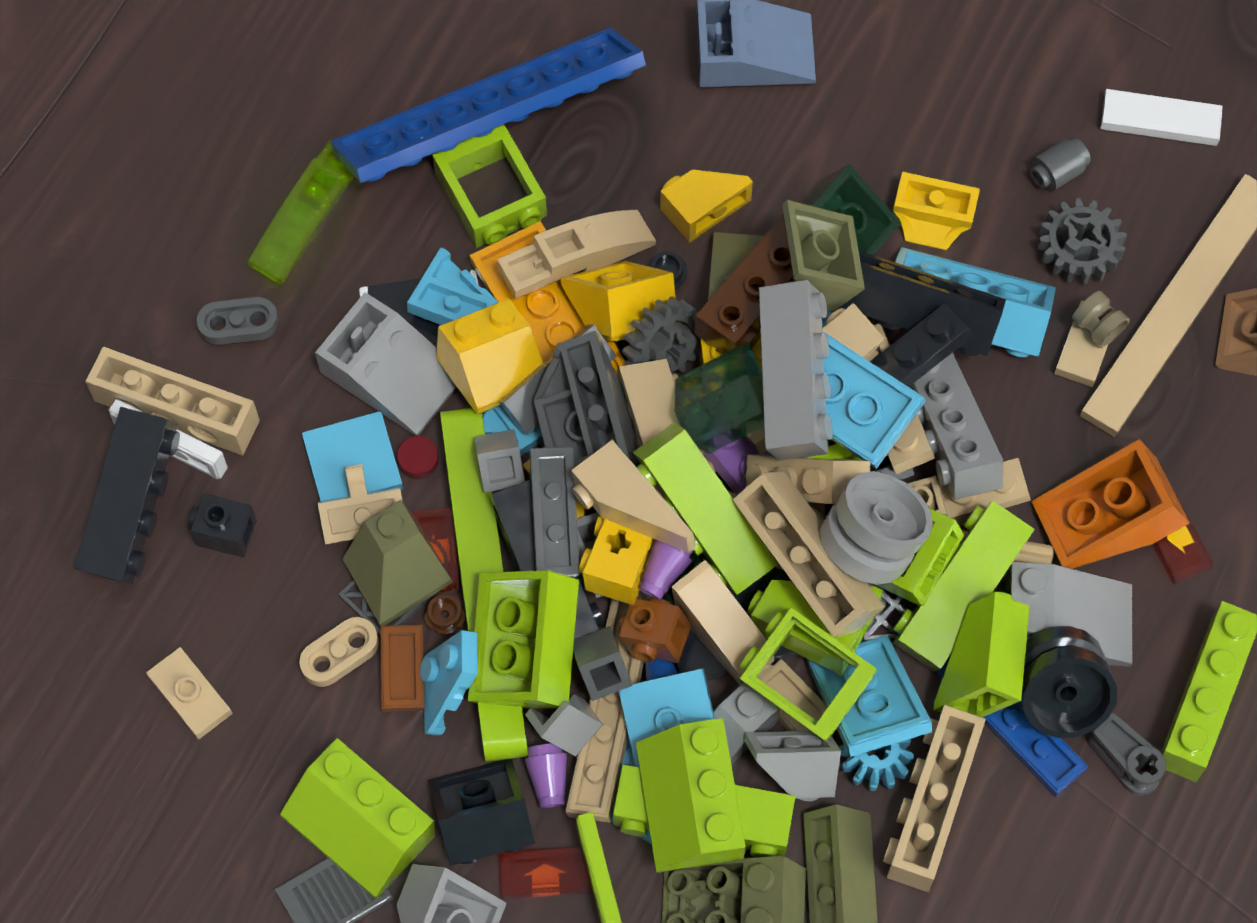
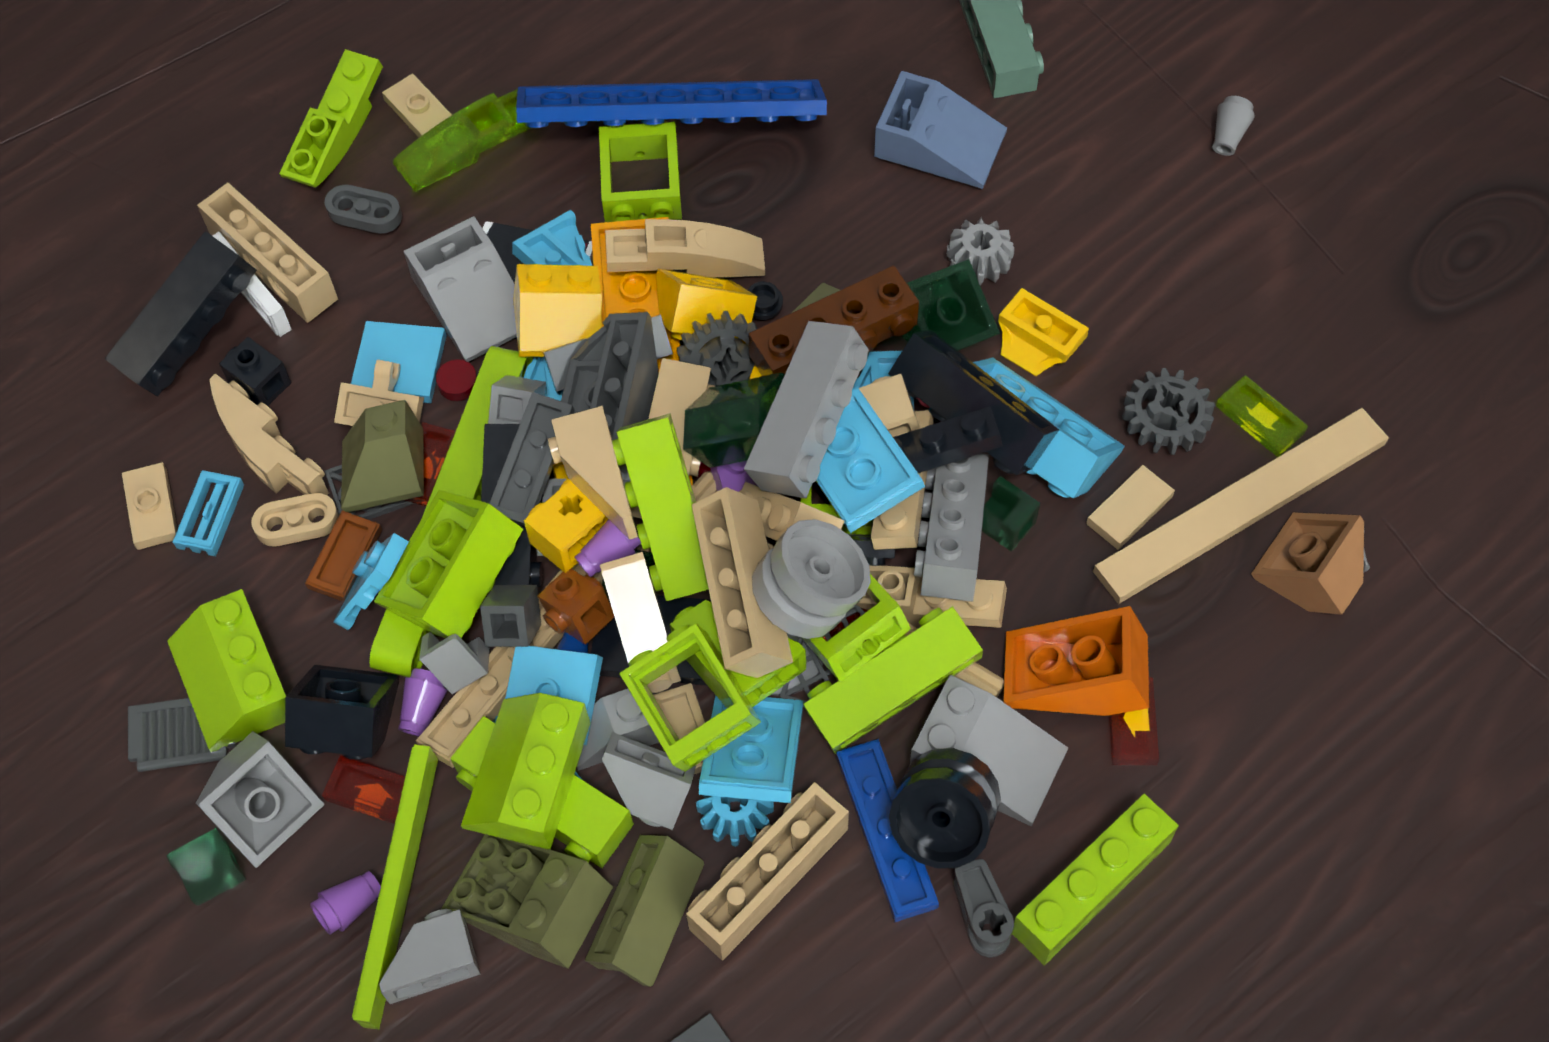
camera: 25 degrees right, 5 degrees down
reddish brown plate [424,594,466,635] -> none
yellow slope [660,170,753,243] -> none
olive slope [782,200,865,311] -> none
lime slope [934,592,1030,717] -> none
dark grey brick [1030,137,1091,192] -> none
dark tan wheel [1072,290,1130,348] -> none
white tile [1100,89,1223,146] -> none
none -> medium azure tile [173,470,244,557]
none -> tan slope [209,374,329,495]
none -> lime slope [279,49,383,188]
none -> tan plate [382,73,458,146]
none -> light grey gear [946,217,1014,286]
none -> clear green panel [982,476,1040,552]
none -> clear neon green tile [1216,375,1308,457]

